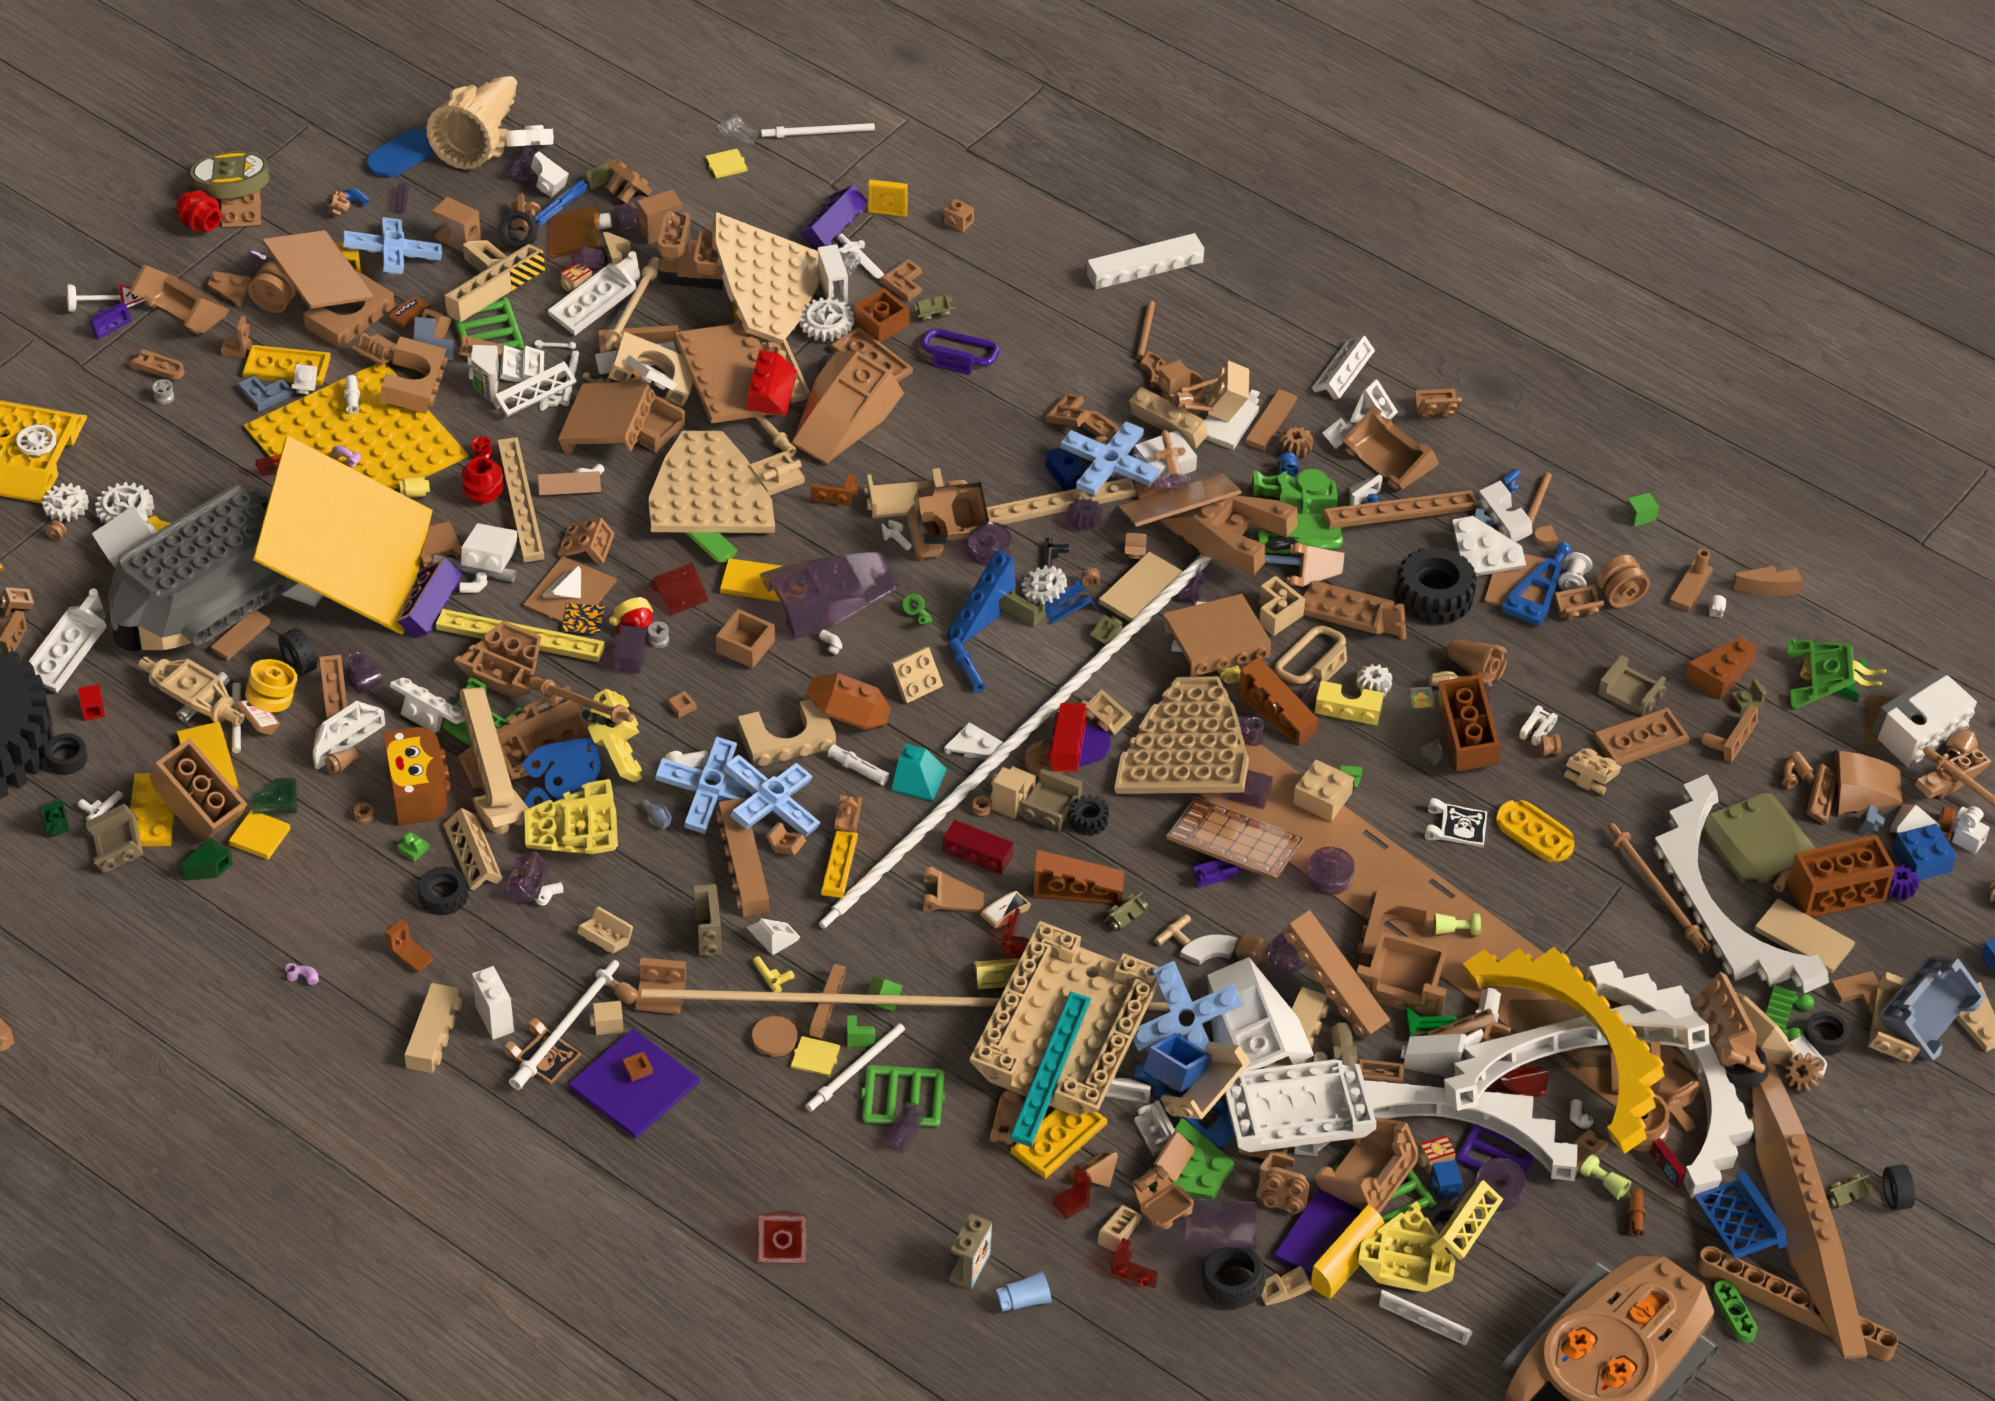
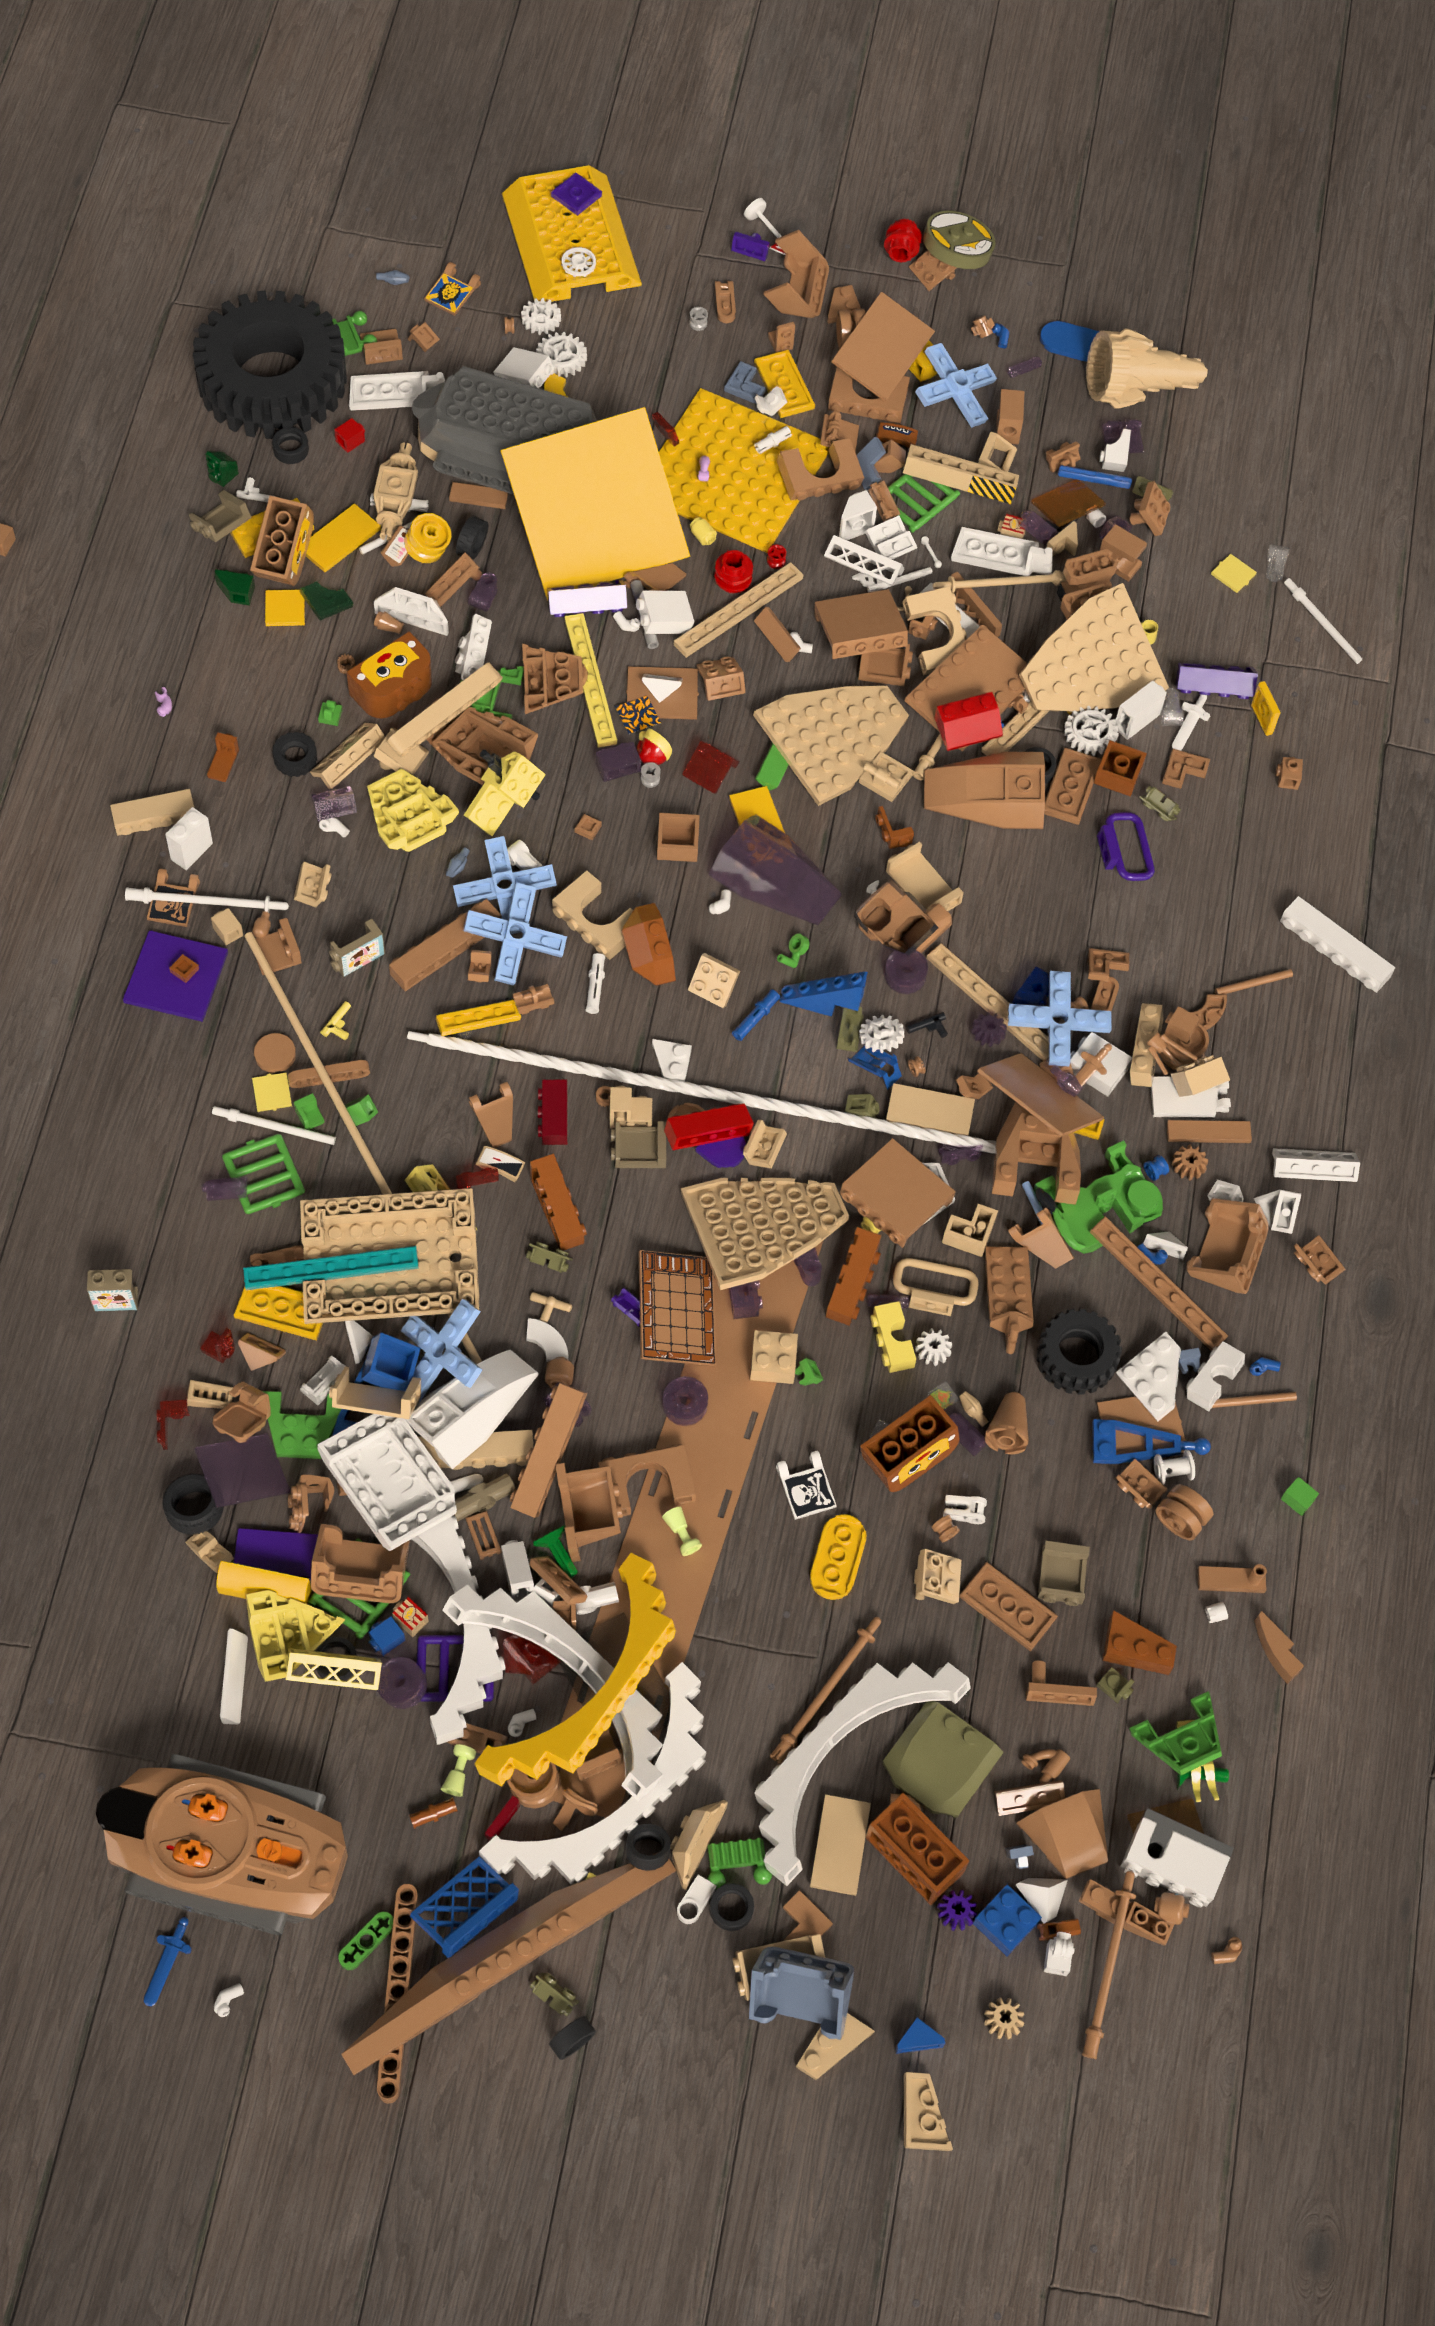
camera: 60 degrees right, 15 degrees up
black tyre [499,210,538,249] -> none
white piece [505,125,554,146] -> none
blue piece [523,738,601,808] -> none
medium nougat bar [530,677,634,724] -> none
white wing [625,355,677,390] -> none
white slope [746,918,800,956] -> none
clear red slope [759,1210,807,1263] -> none
teal slope [892,744,946,802] -> none
light blue plant [996,1271,1052,1312] -> none
black tyre [1069,794,1109,836] -> none
slope [1154,1131,1195,1182] -> none
medium nougat tile [1534,525,1558,546] -> none
medium nougat hinge [1692,972,1765,1073] -> none
medium nougat gear [1784,1053,1824,1092] -> none

